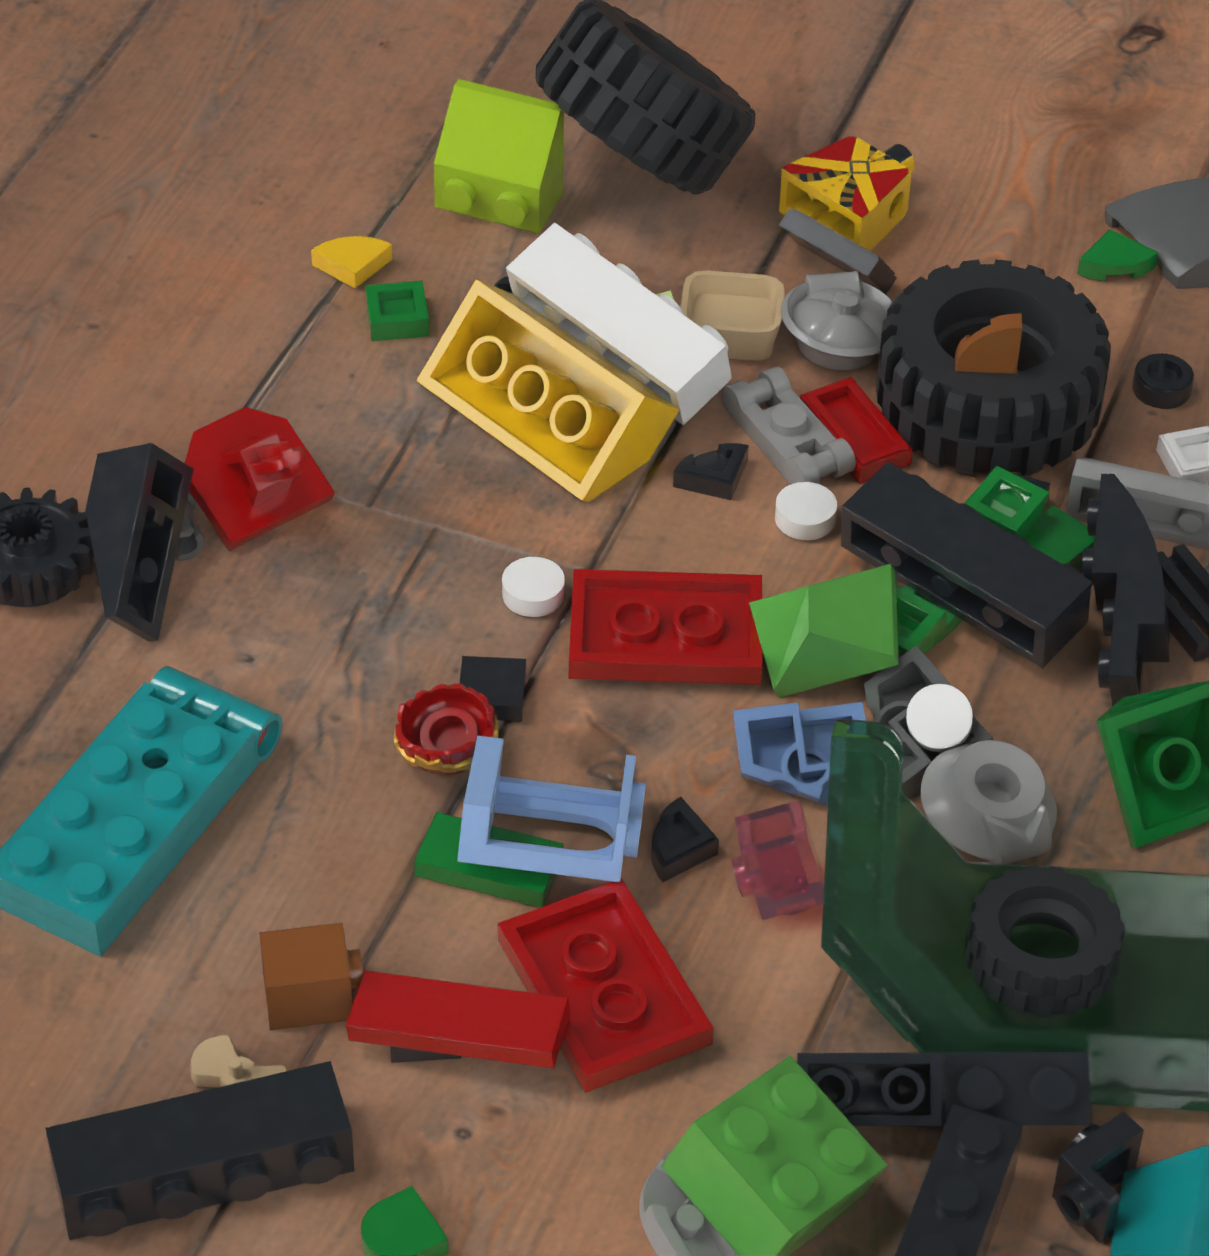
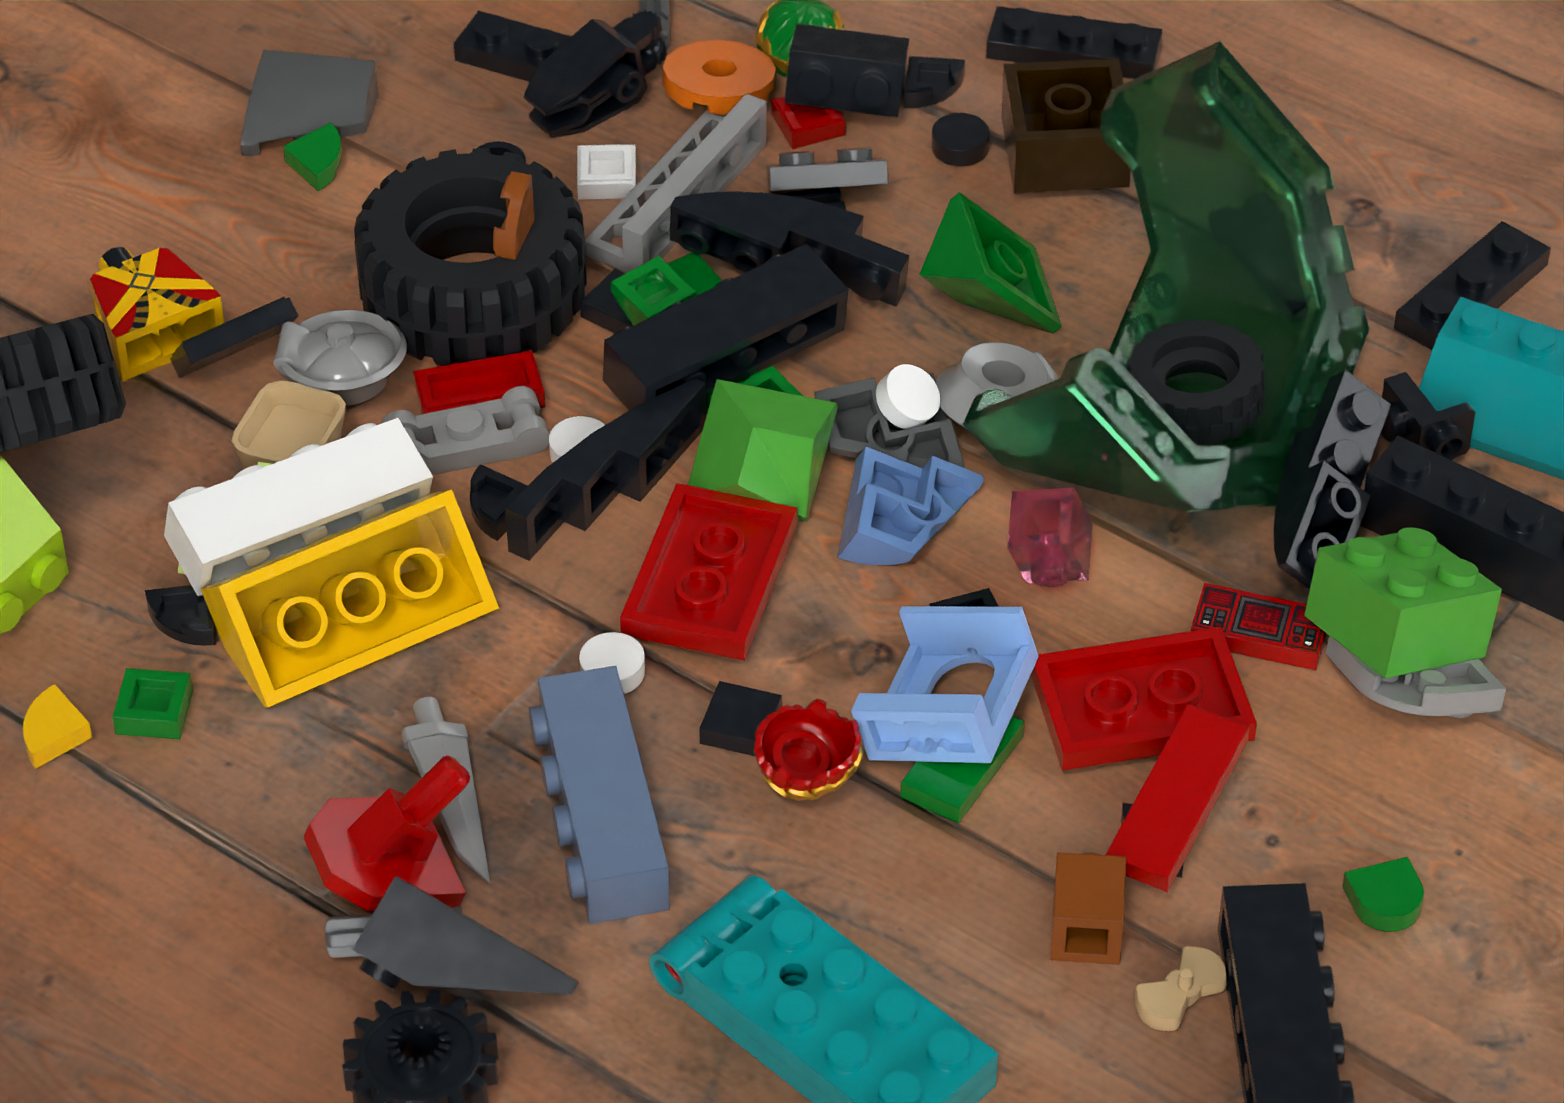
camera: 75 degrees left, 0 degrees up
none -> light grey bar [401,697,490,883]
none -> black slope [505,378,706,561]
none -> sand blue brick [529,665,670,924]
none -> tile [1191,583,1326,670]

